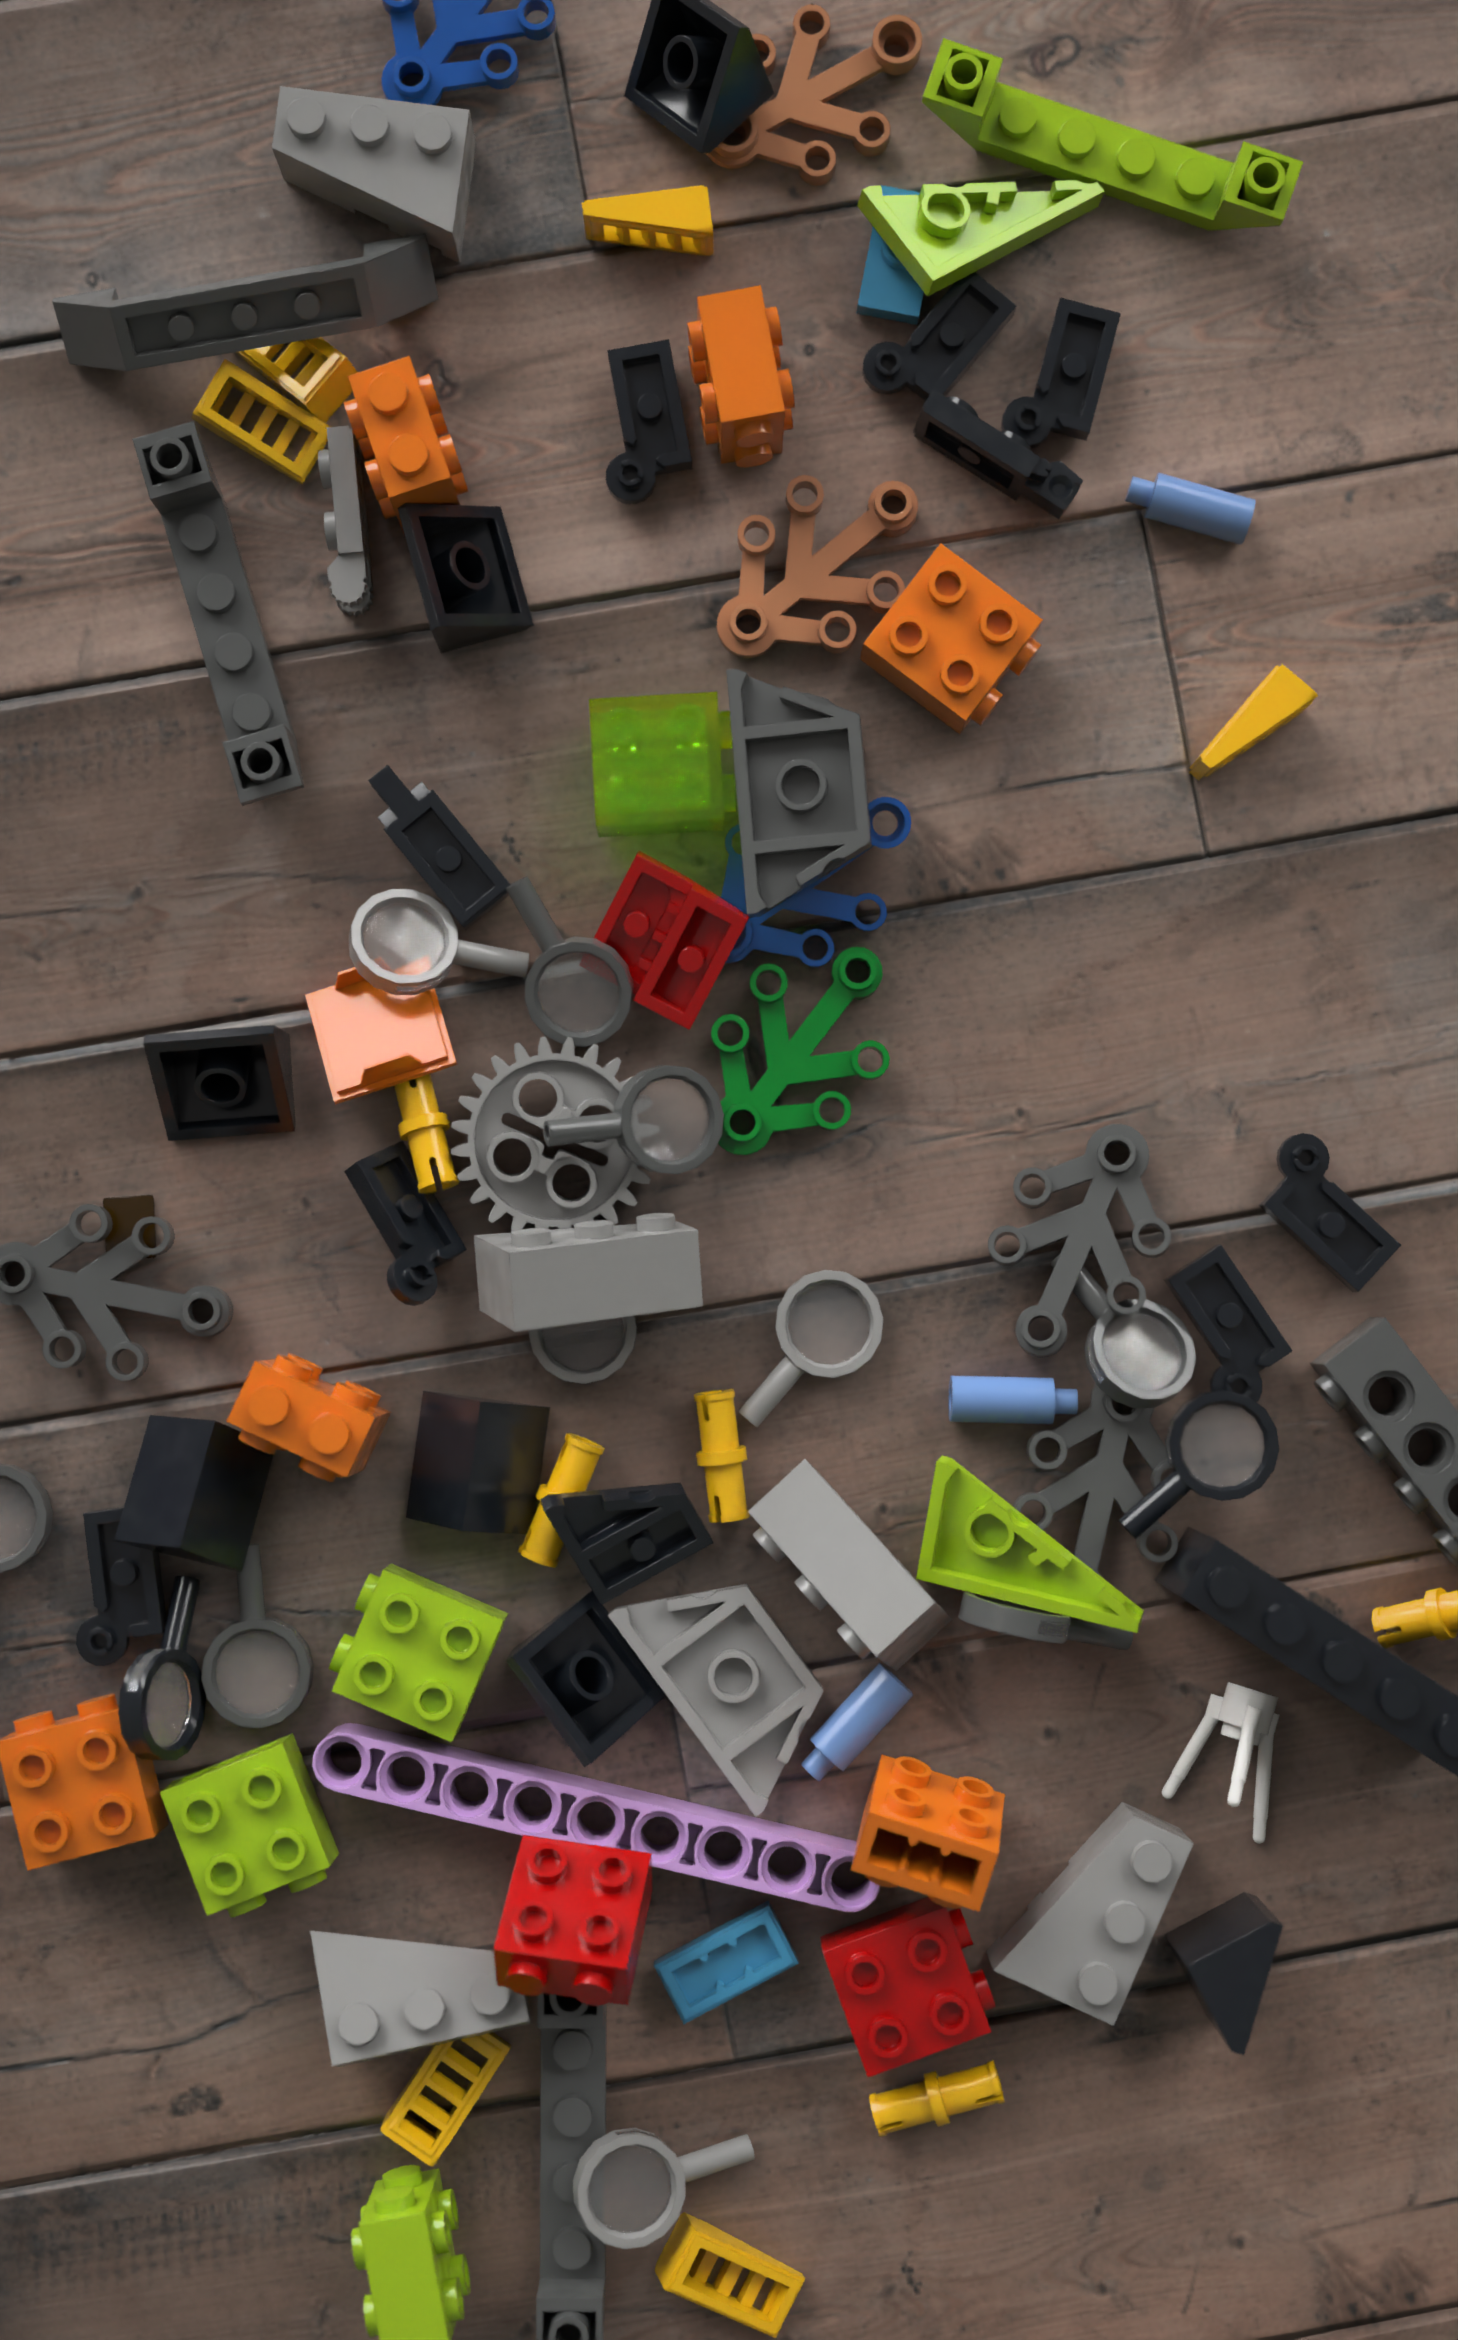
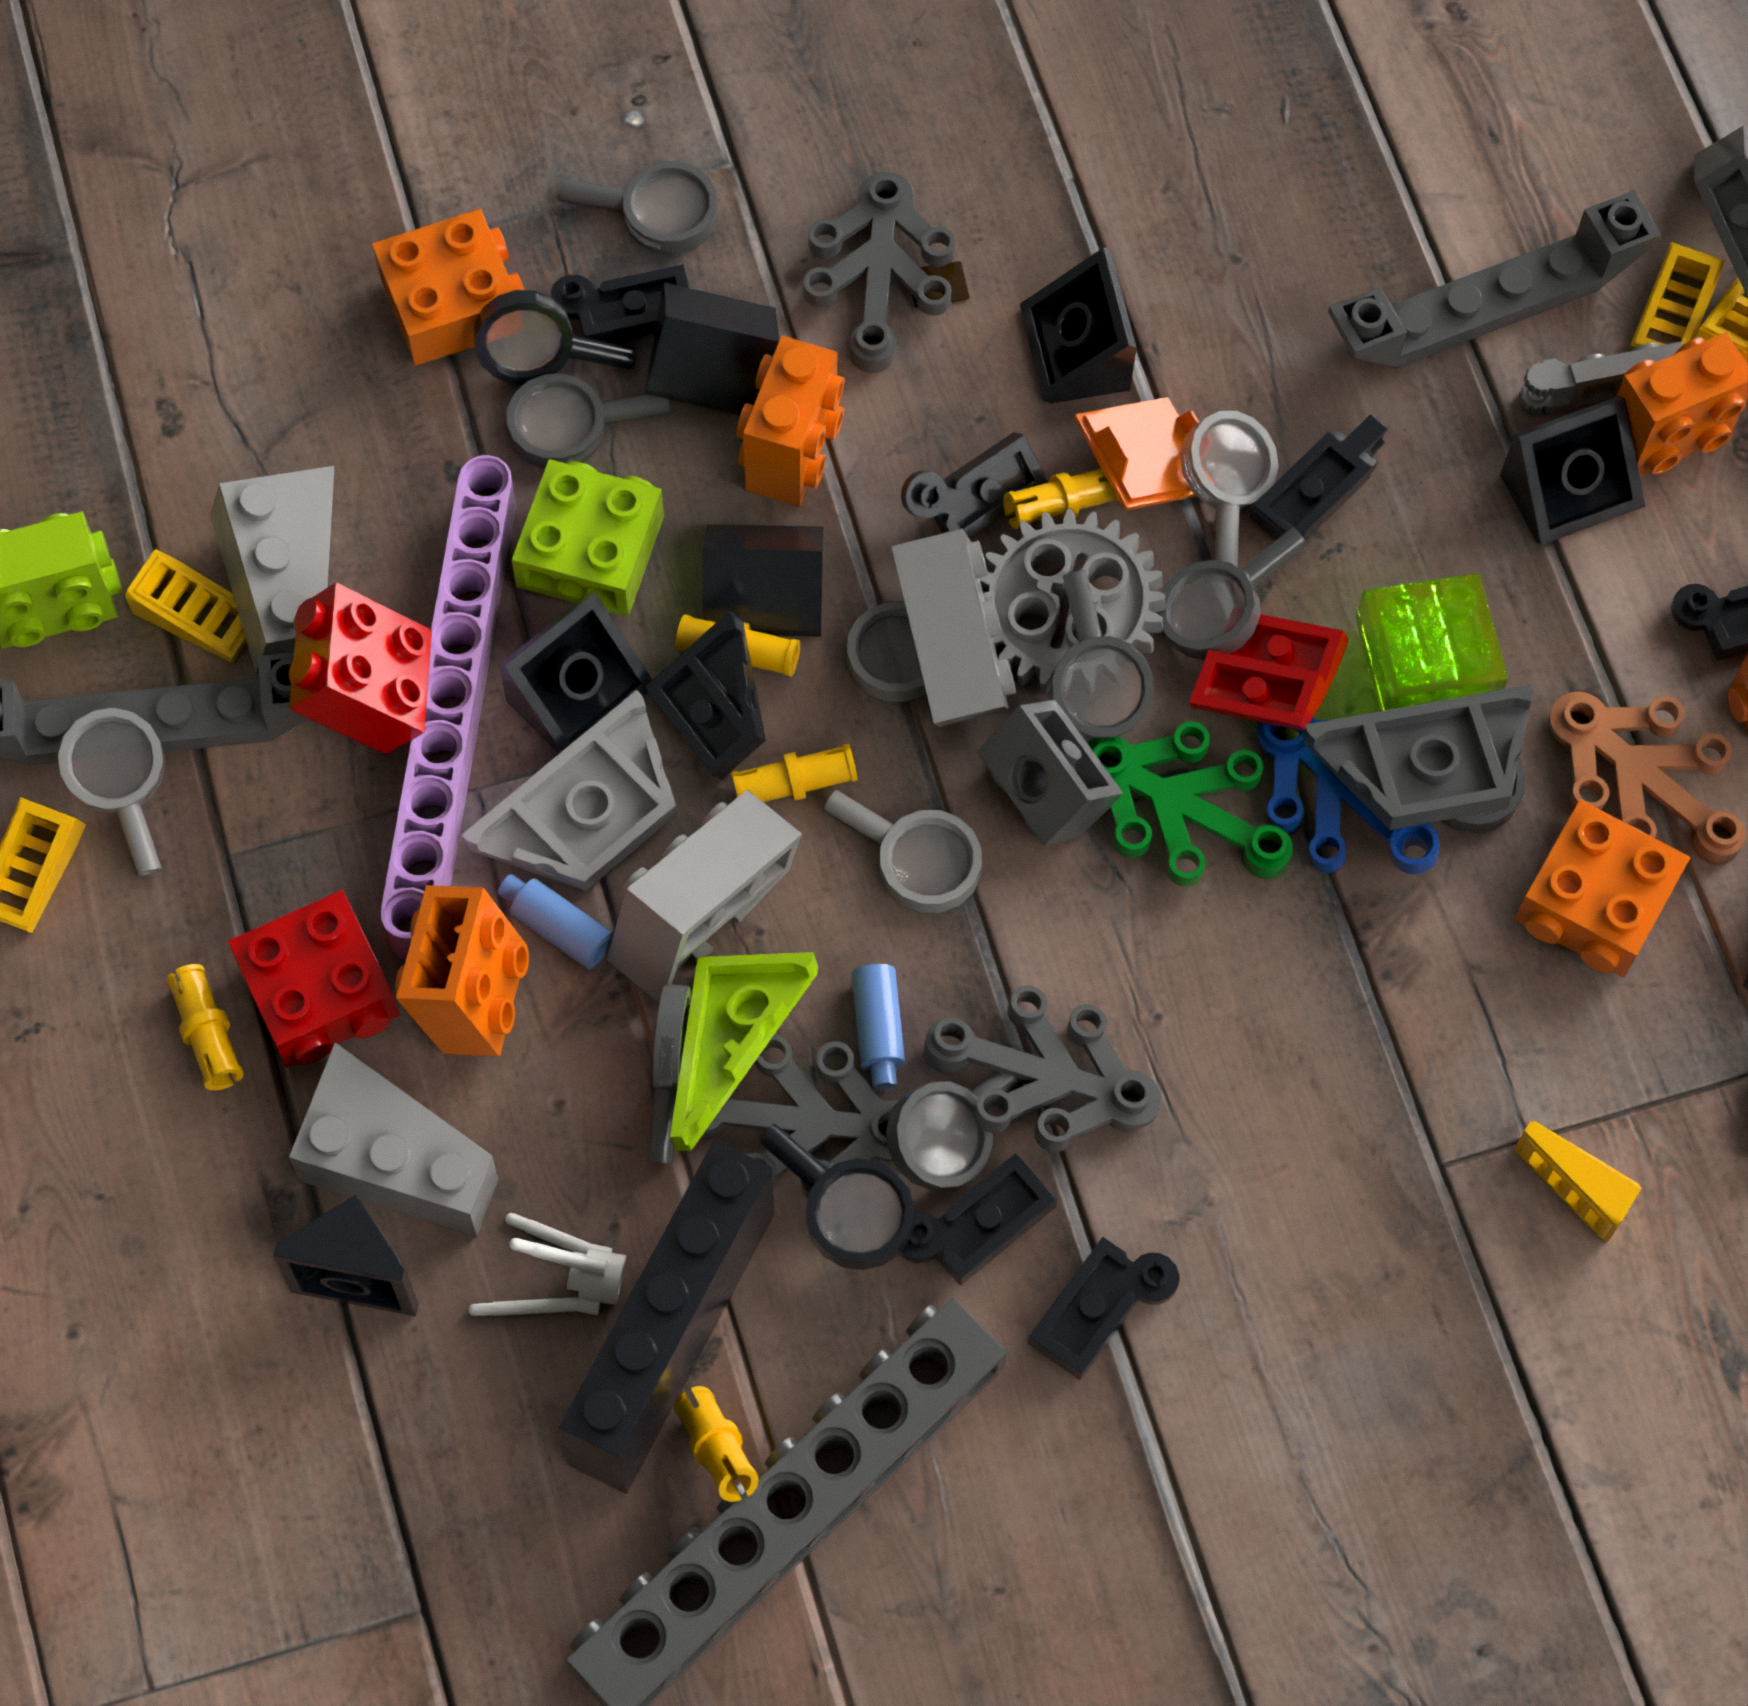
camera: 85 degrees right, 20 degrees down
lime brick [160,1733,339,1917] -> none
dark azure plate [654,1900,799,2024] -> none
none -> dark grey brick [977,700,1123,846]

